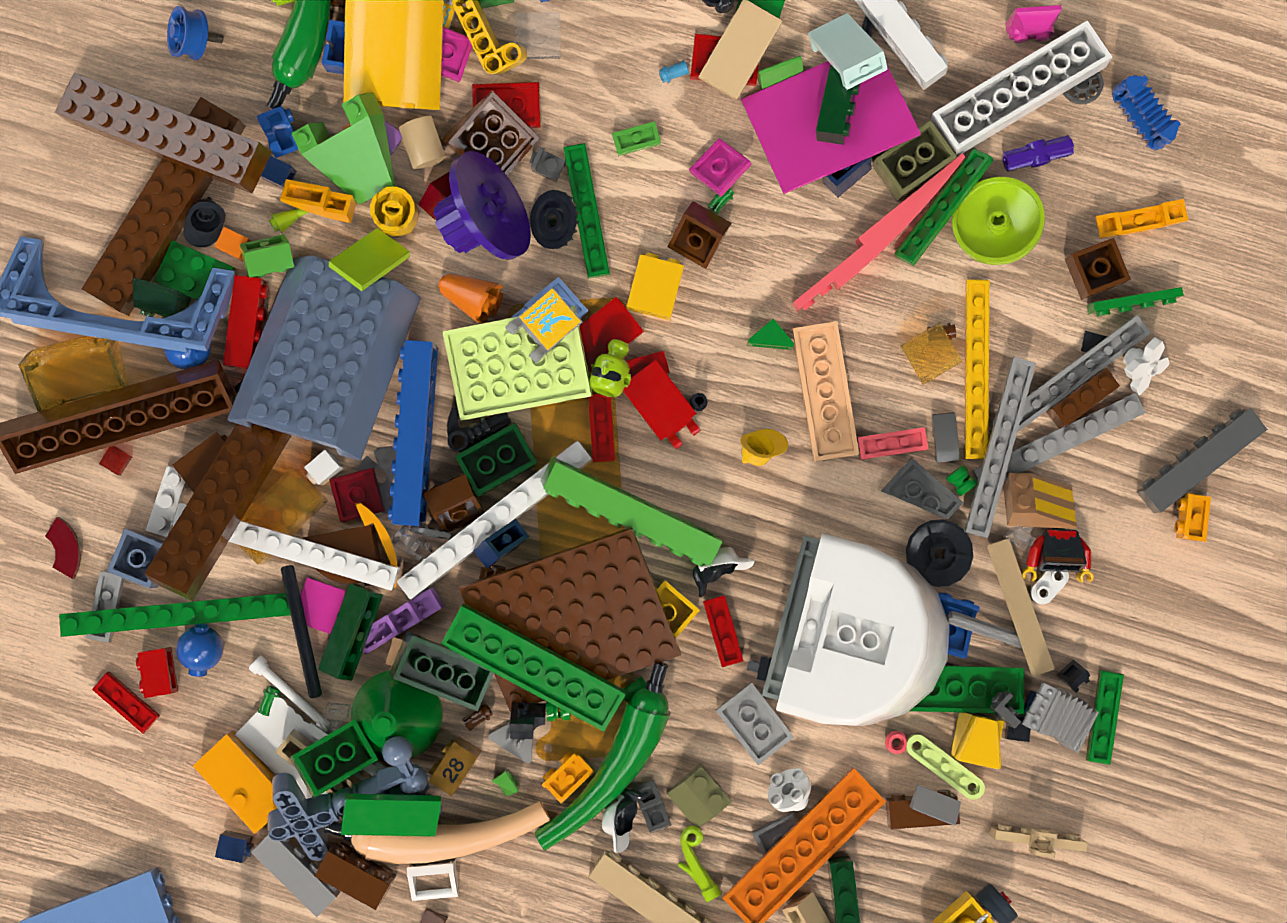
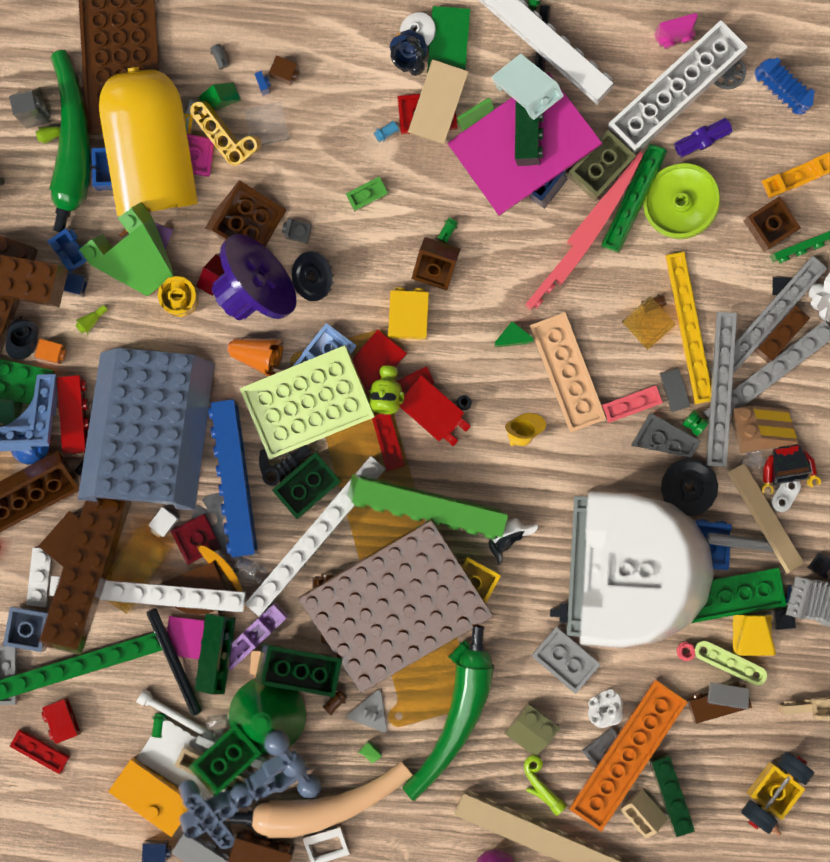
camera: 10 degrees left, 0 degrees up
blue brick [176,624,224,677] -> none
bright green brick [240,234,294,278] -> none
light orange slope [280,179,357,223] -> none
lime tile [329,228,410,291] -> none
green tile [341,793,441,837] -> none
tan brick [399,115,446,169] -> none
dark grey wheel [409,526,452,540] -> none
reddish brown slope [423,474,485,532] -> none
pearl gold brick [429,736,482,797] -> none
green plate [441,603,626,732] -> none
red tile [472,82,541,128] -> none
dark blue brick [473,519,530,569] -> none
flag [505,287,583,363] -> none
black brick [510,702,546,739] -> none
light orange bracket [542,751,595,803] -> none
green wheel [546,701,571,722] -> none
green tile [563,143,610,279] -> none
hair [602,788,648,853] -> none
dark grey slope [633,780,672,834] -> none
dark pink tile [689,138,752,197] -> none
red plate [703,595,744,667] -> none
dark grey bracket [989,691,1021,729] -> none

